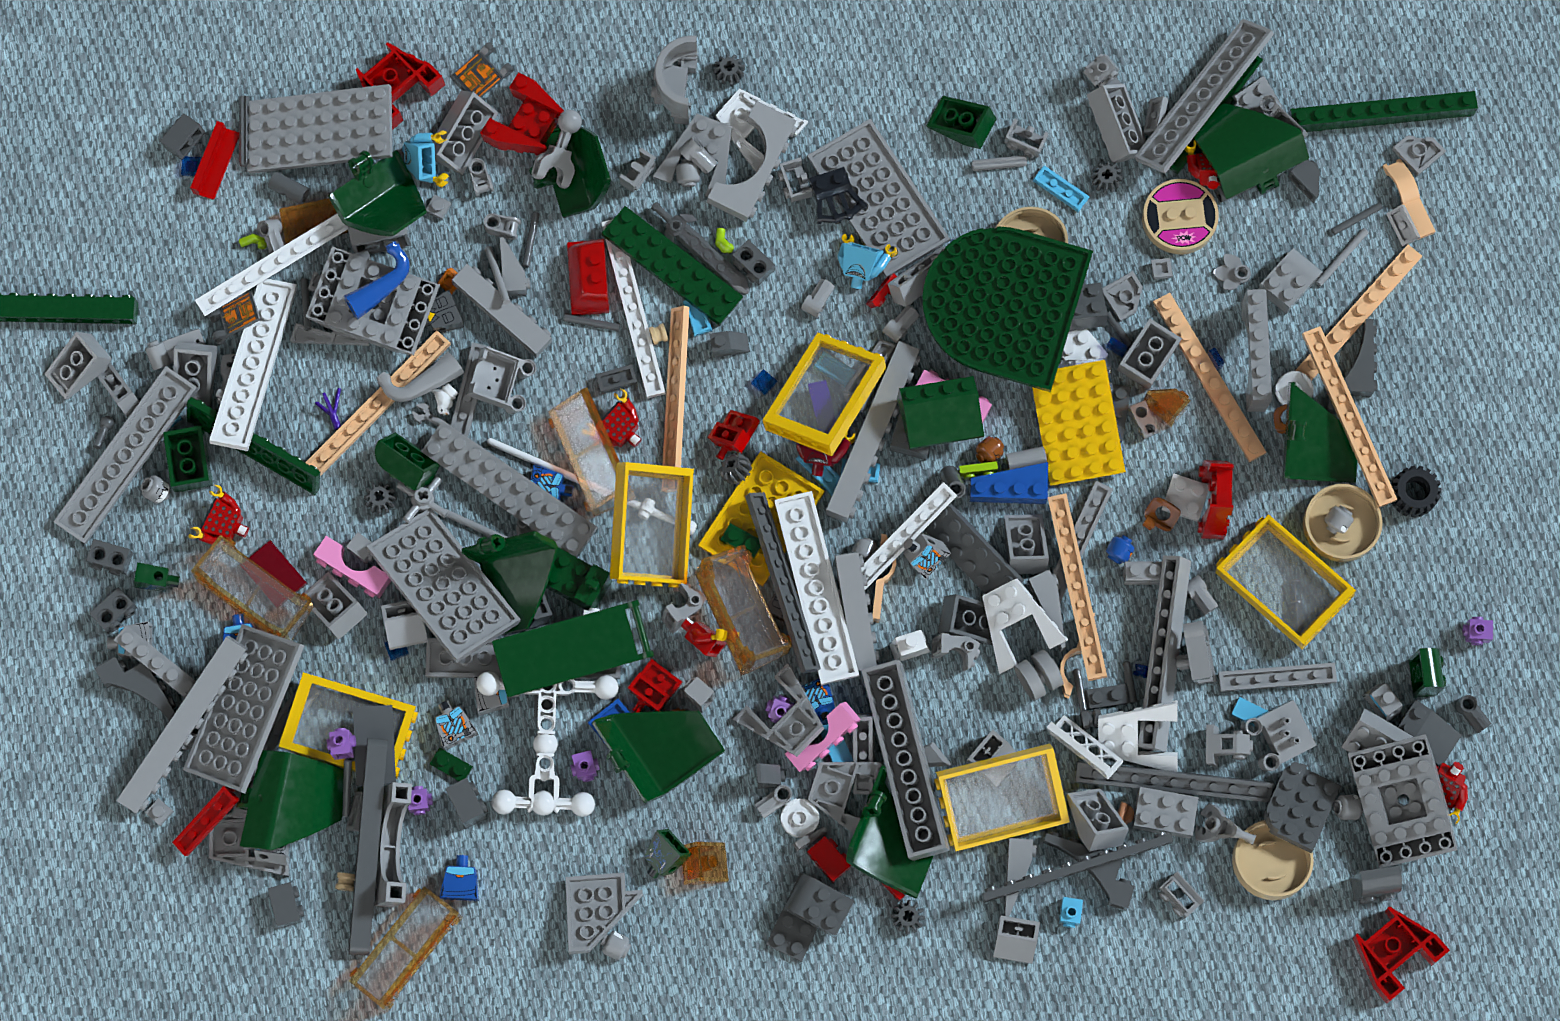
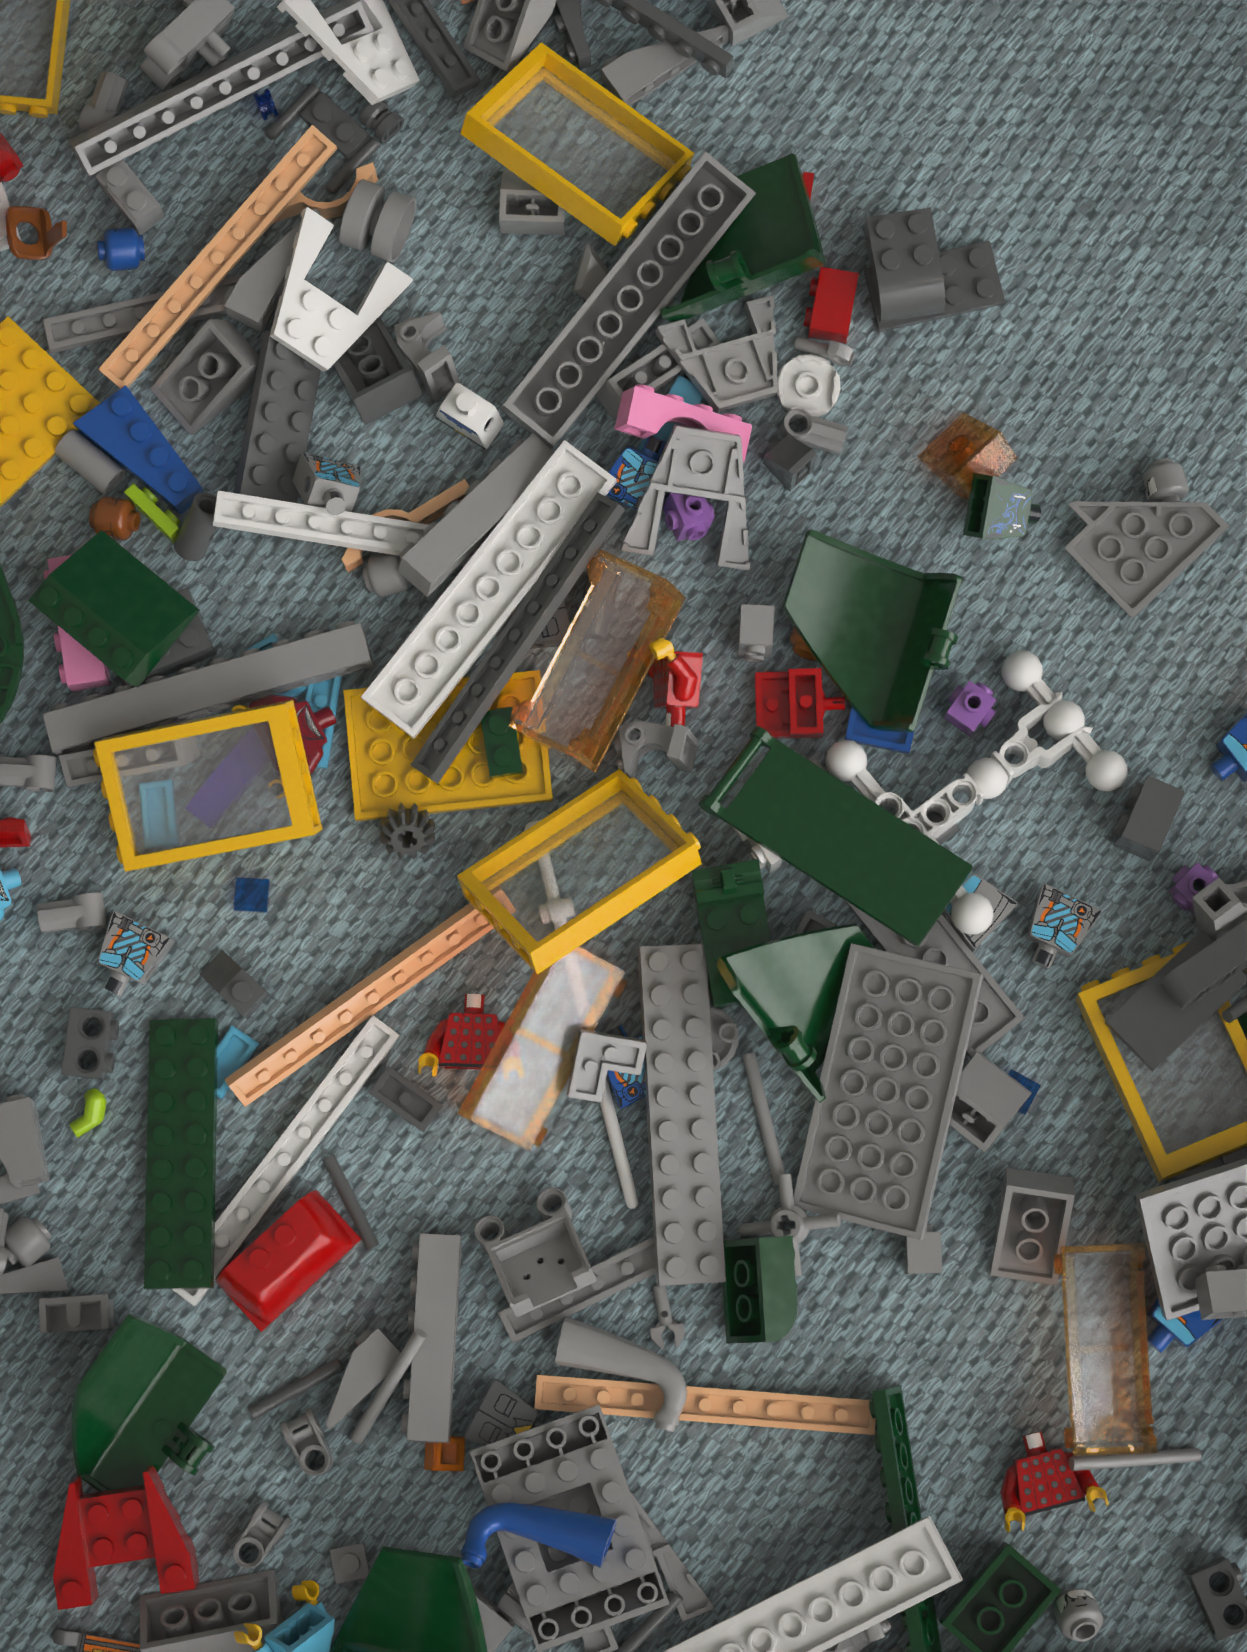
camera: 125 degrees left, 5 degrees up
dark green torso [134,562,180,592] -> none
dark red tile [240,540,307,608] -> none
bright pink arch [313,536,391,599] -> none
dark purple plant [315,388,341,430] -> none
medium lavender brick [327,728,356,760] -> none
dark grey gear [364,482,397,515] -> none
dark green plate [430,747,474,781] -> none
white animal [431,383,459,416] -> none
light grey piece [532,110,582,189] -> none
tan wheel [649,323,668,345] -> none
sword [651,202,749,294] -> none
red plate [707,410,760,460] -> none
dark grey gear [891,900,925,934] -> none
white fence [1047,715,1123,779] -> none
none -> torso [98,911,175,996]
none -> light grey plate [566,1029,647,1103]
none -> light grey bar [1069,1448,1201,1471]

